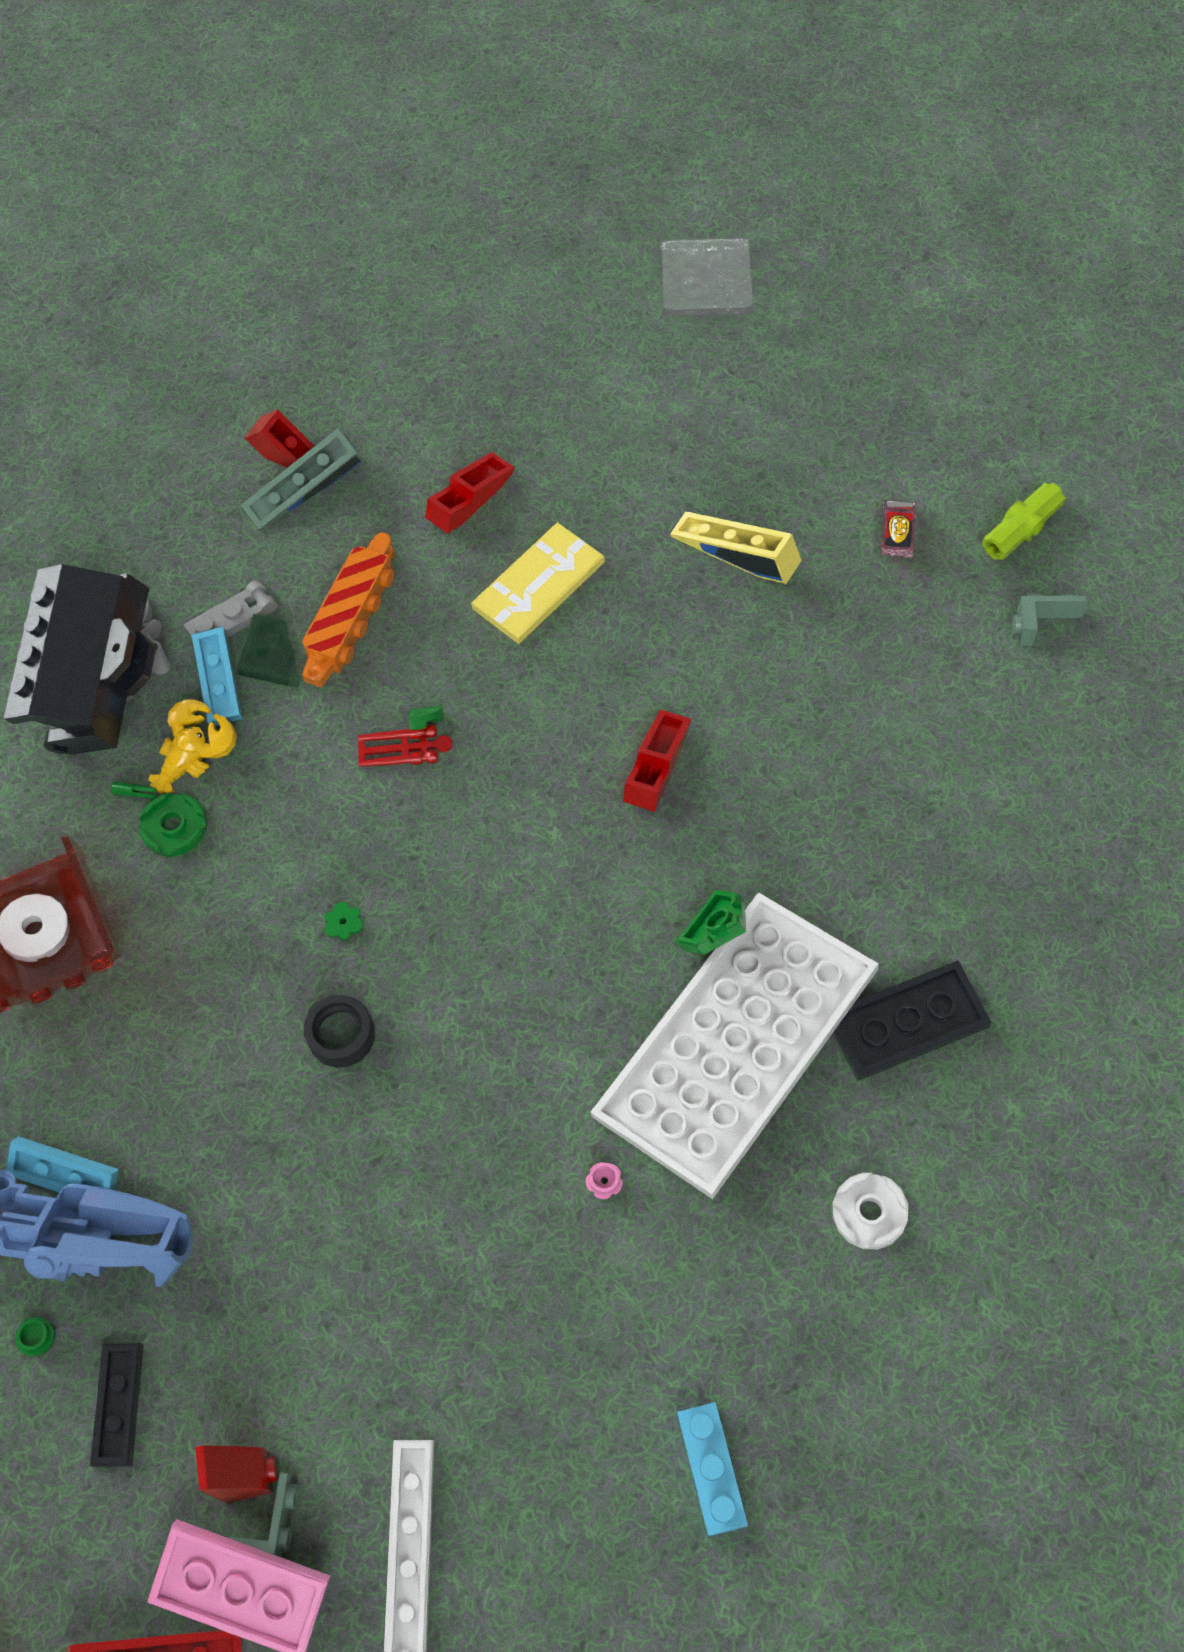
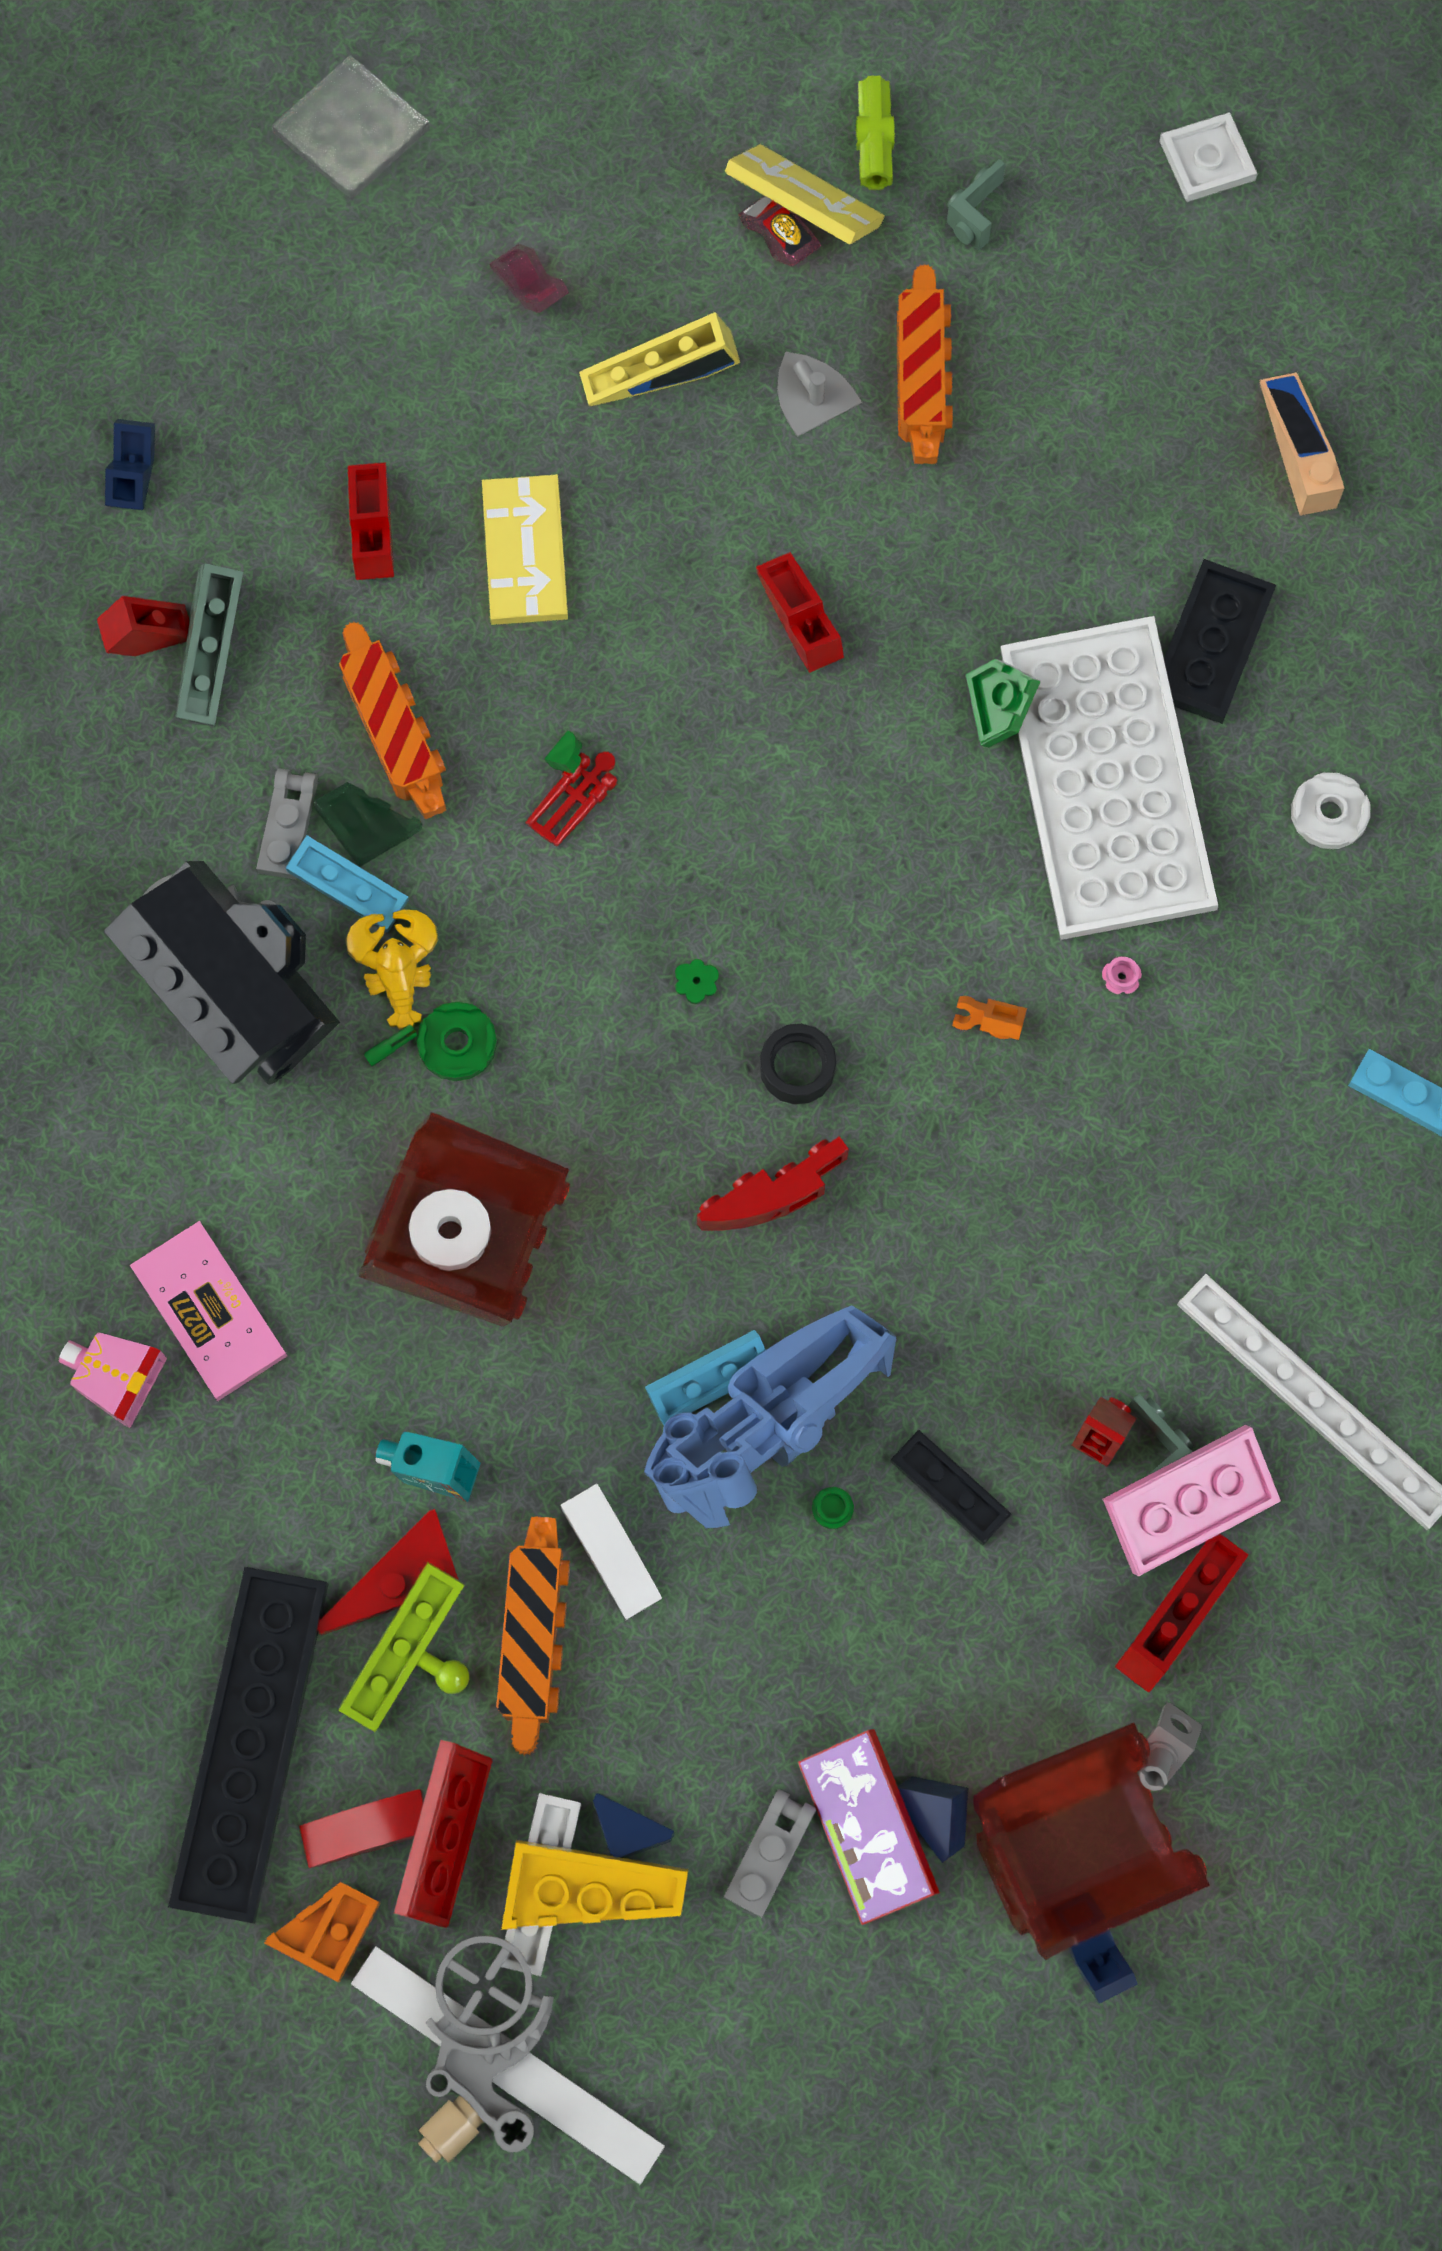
camera: 50 degrees left, 10 degrees up
none -> dark blue slope [105,419,155,510]
none -> clear pink slope [489,244,569,313]
none -> red slope [697,1136,849,1231]
none -> light yellow tile [725,144,885,244]
none -> light grey shield [777,352,862,437]
none -> orange hinge [897,264,953,464]
none -> orange plate [952,996,1027,1040]
none -> light nougat slope [1260,372,1344,516]

